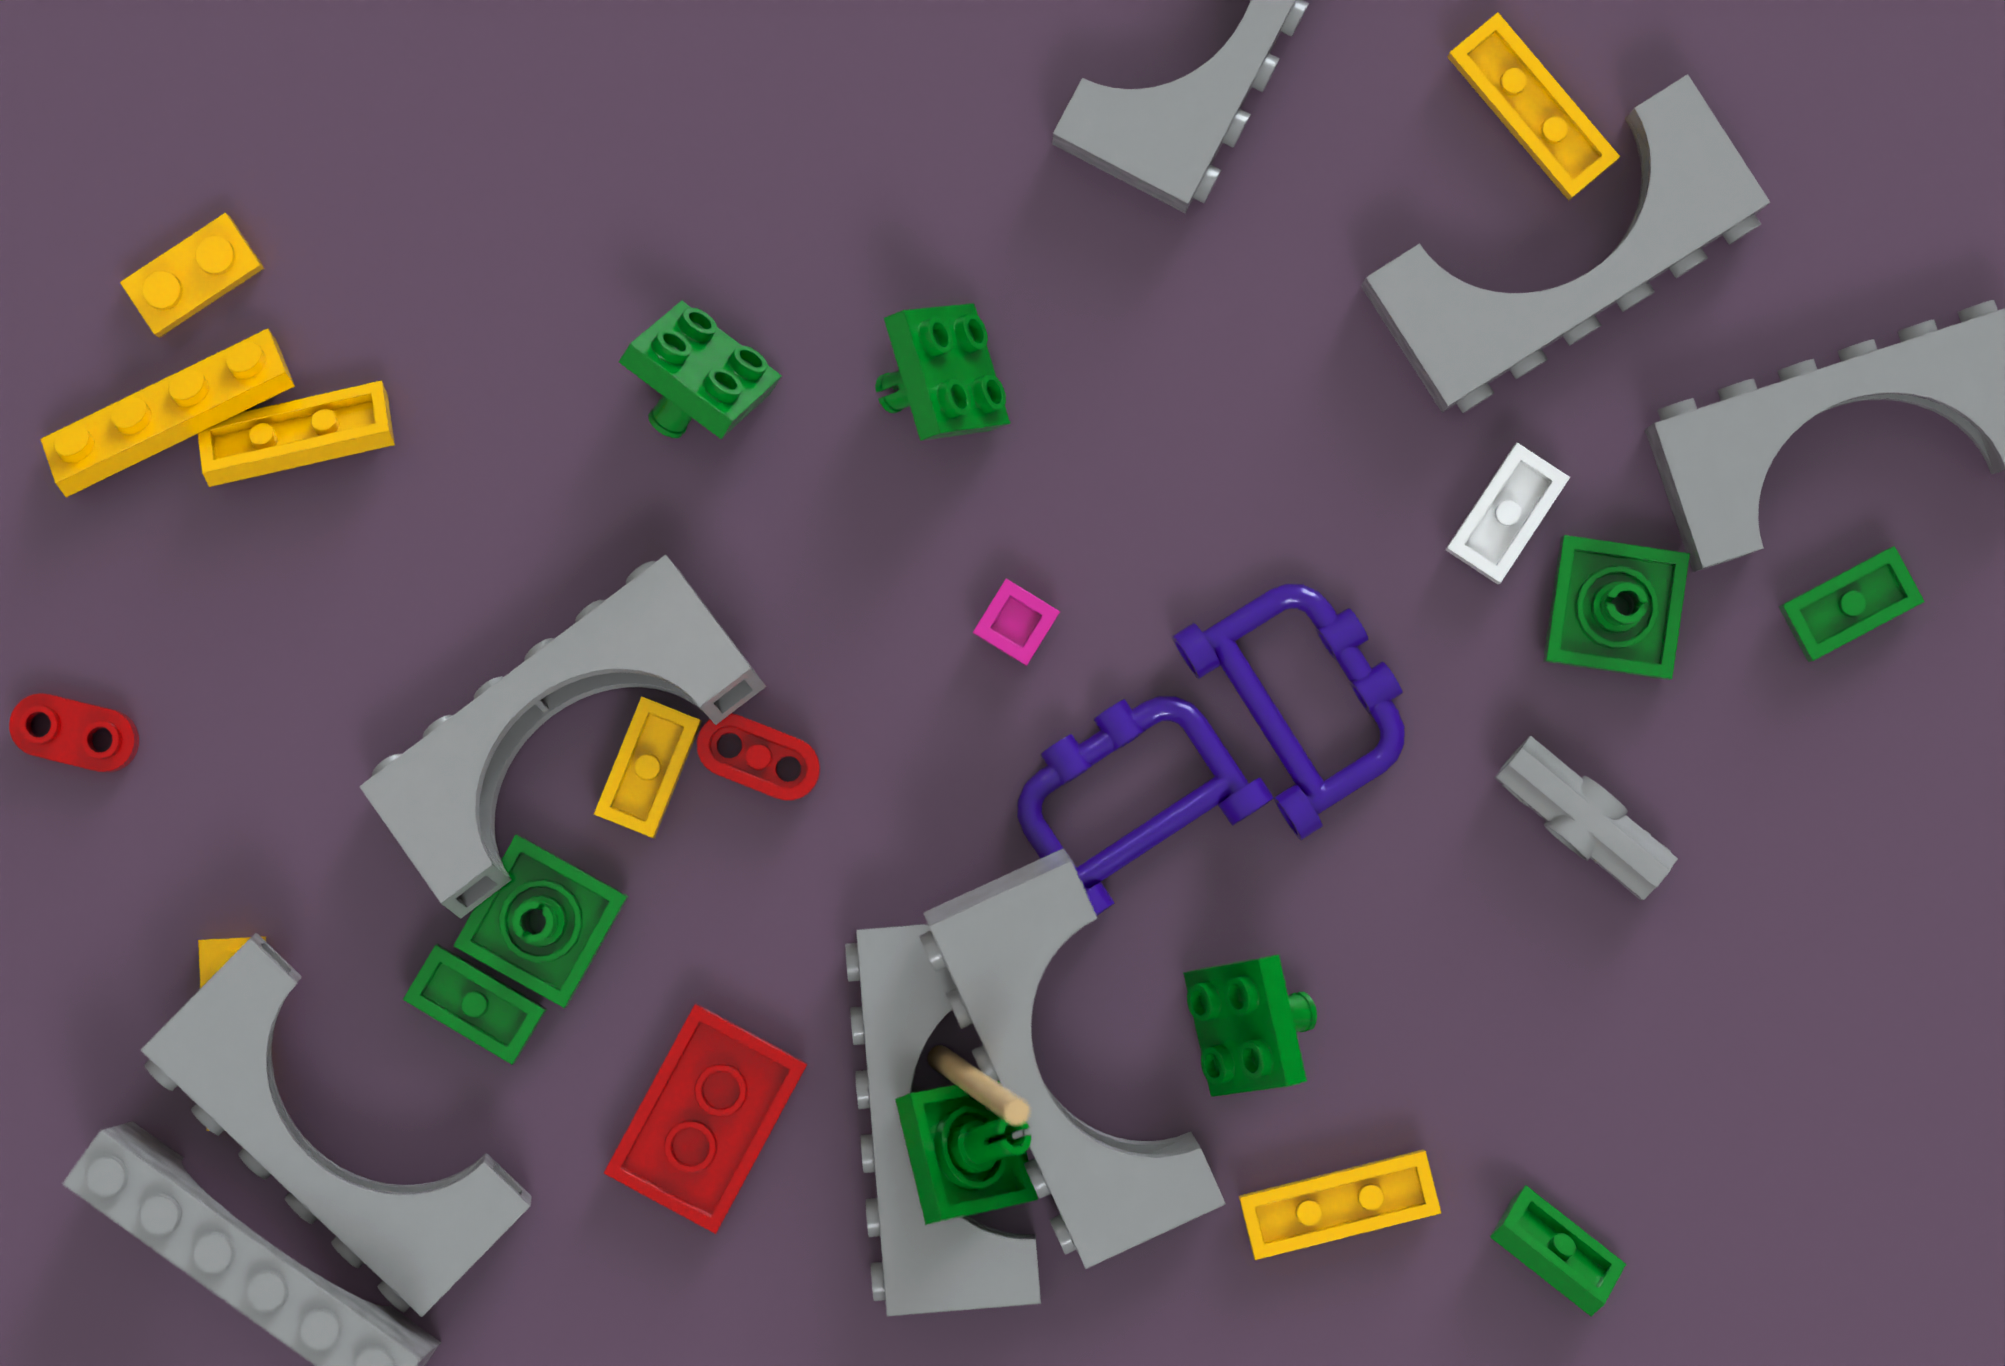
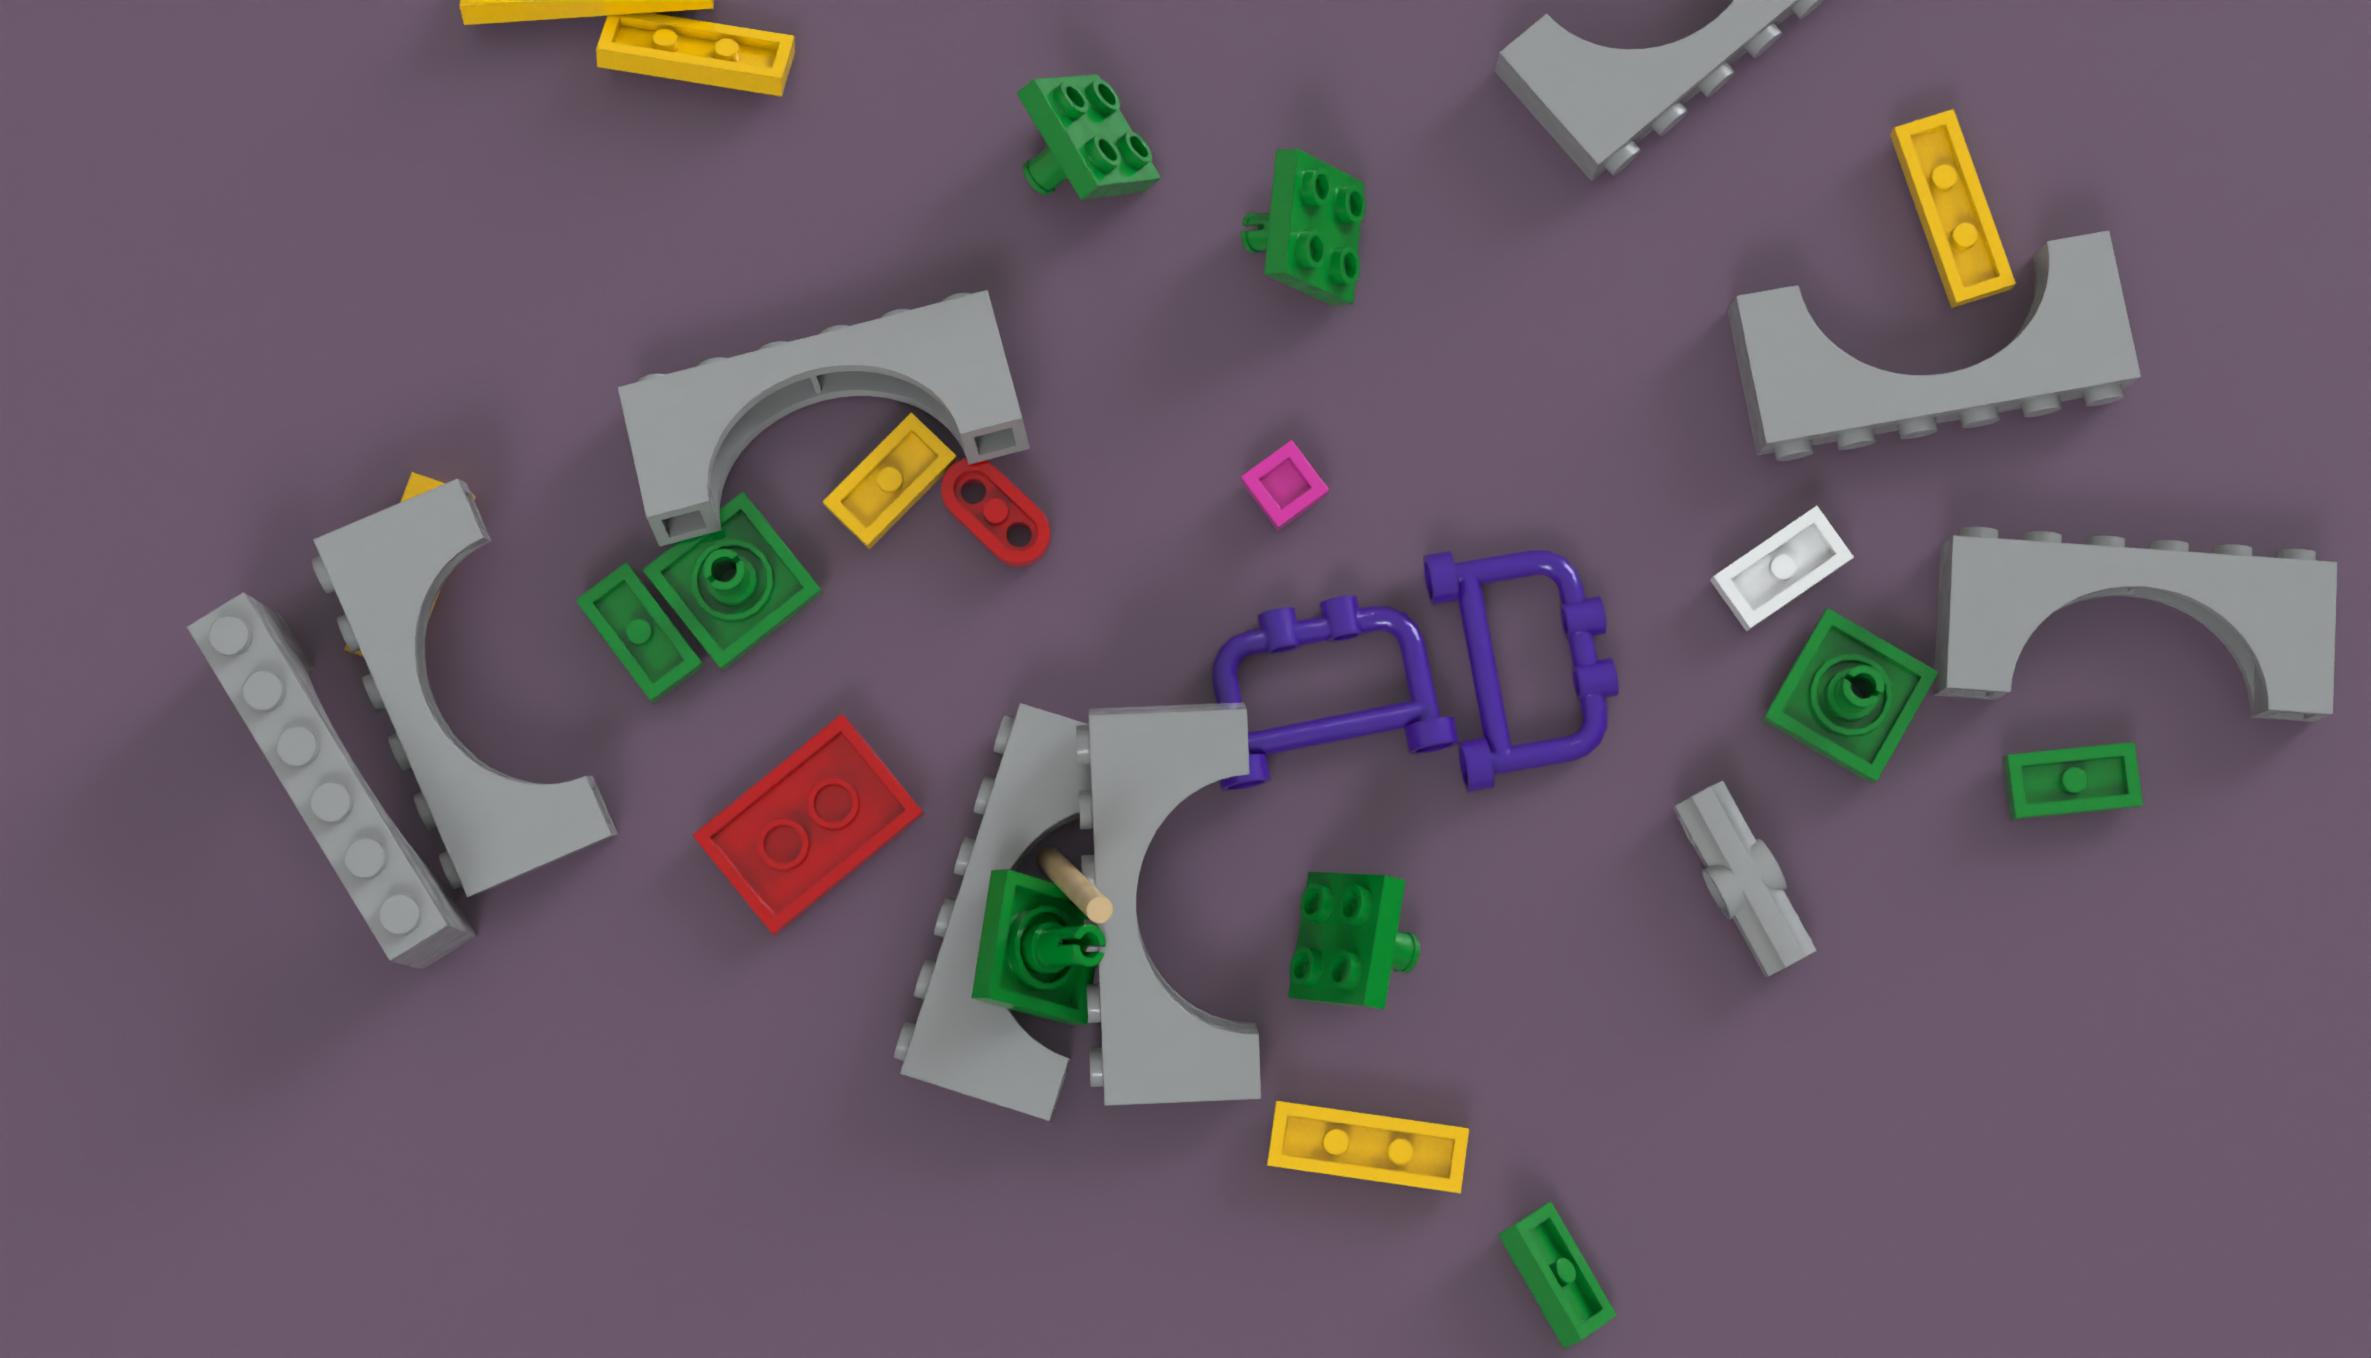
camera: 20 degrees right, 5 degrees down
red plate [9,693,139,772] -> none

